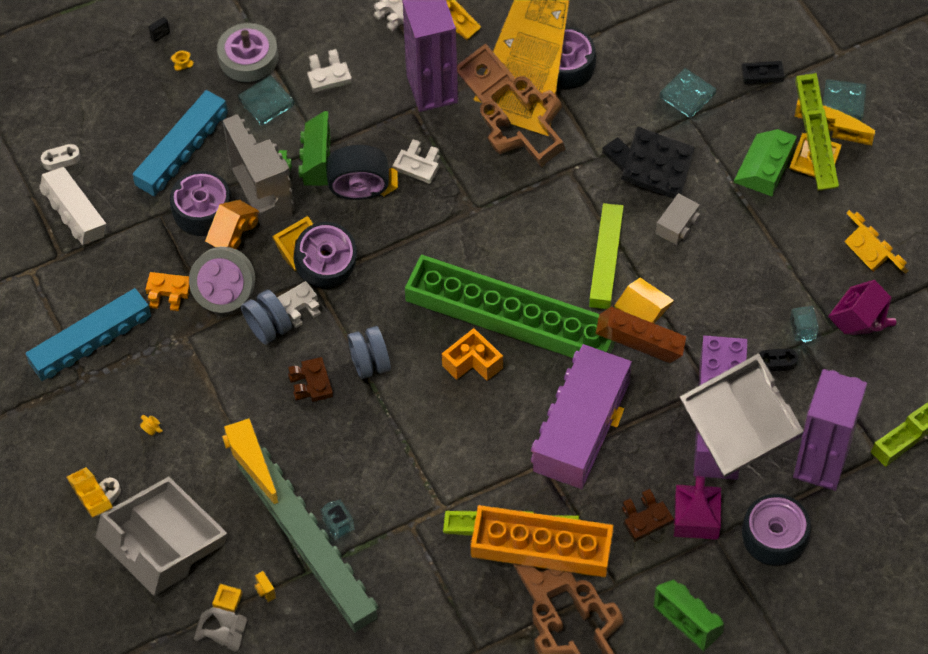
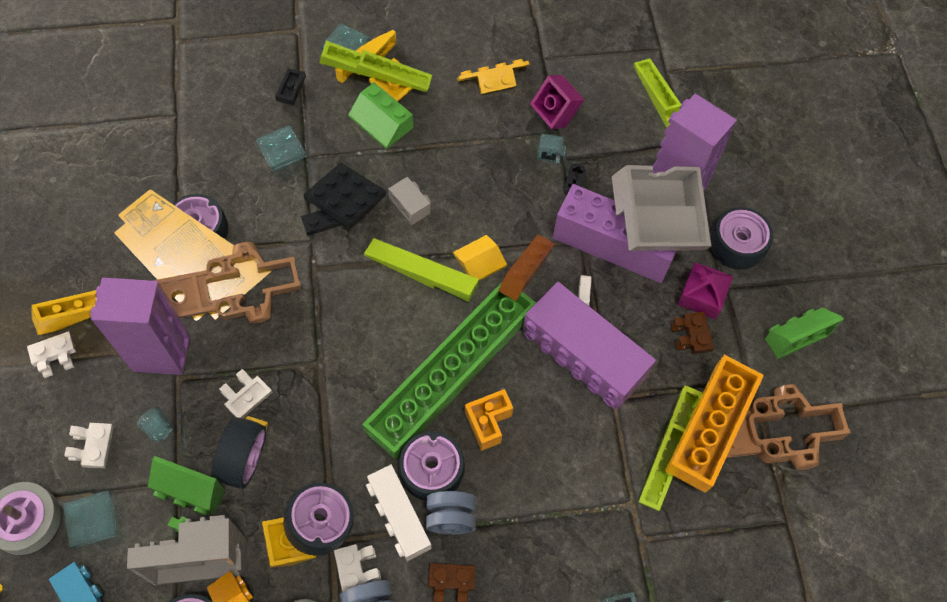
camera: 75 degrees left, 5 degrees up
none -> clear light blue piece [135,407,173,443]
none -> white brick [366,465,431,561]
none -> lavender wheel [399,431,465,501]
none -> white beam [578,275,591,306]

